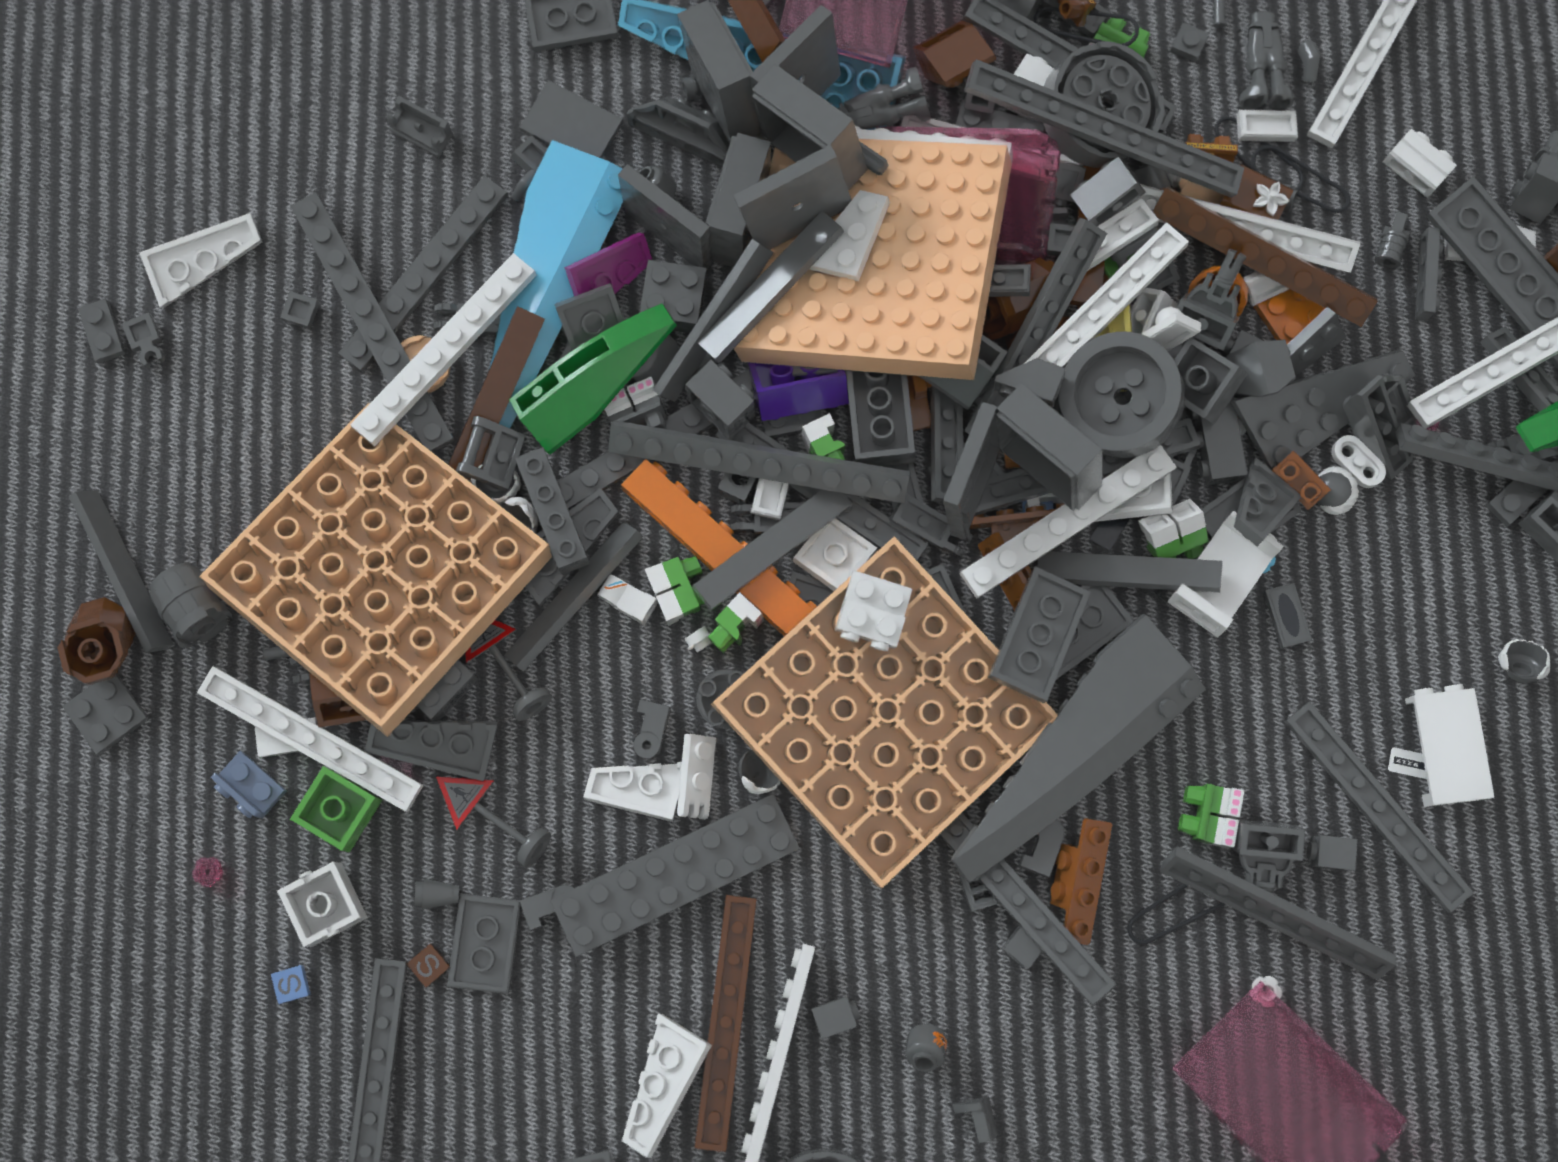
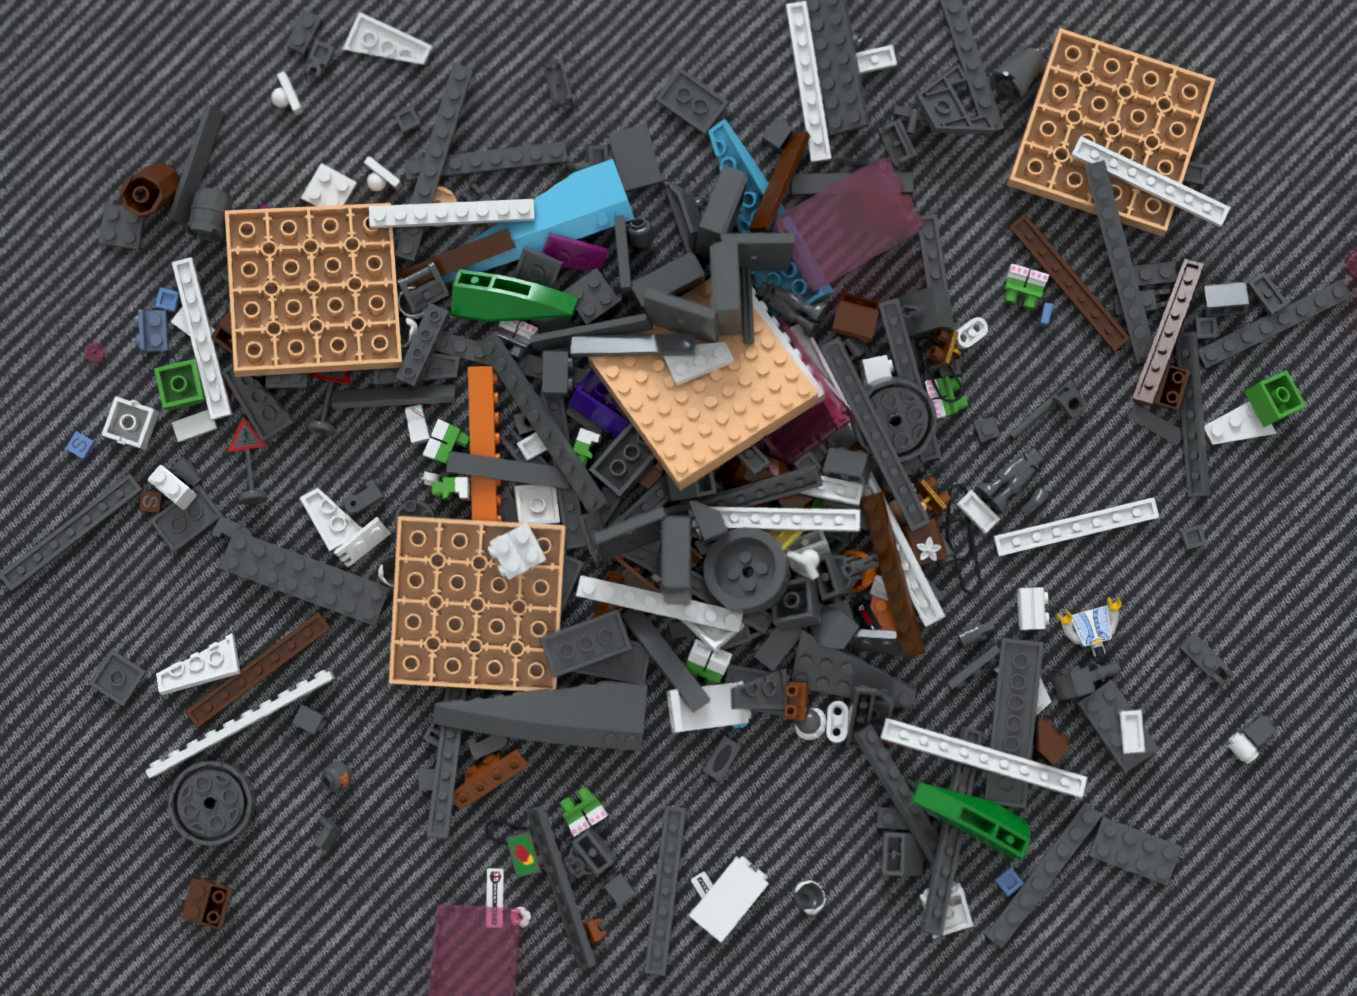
camera: 50 degrees right, 5 degrees up
none -> white brick [148,465,197,510]
none -> medium blue tile [155,288,180,313]
none -> white tile [172,409,218,443]
none -> white tile [271,71,303,116]
none -> white plate [301,163,357,206]
none -> white tile [364,157,402,191]
none -> white sticker [486,868,504,927]
none -> brick [506,829,544,878]
none -> dark orange tile [583,918,607,944]
none -> black sticker [852,598,882,630]
none -> torso [1057,596,1121,656]

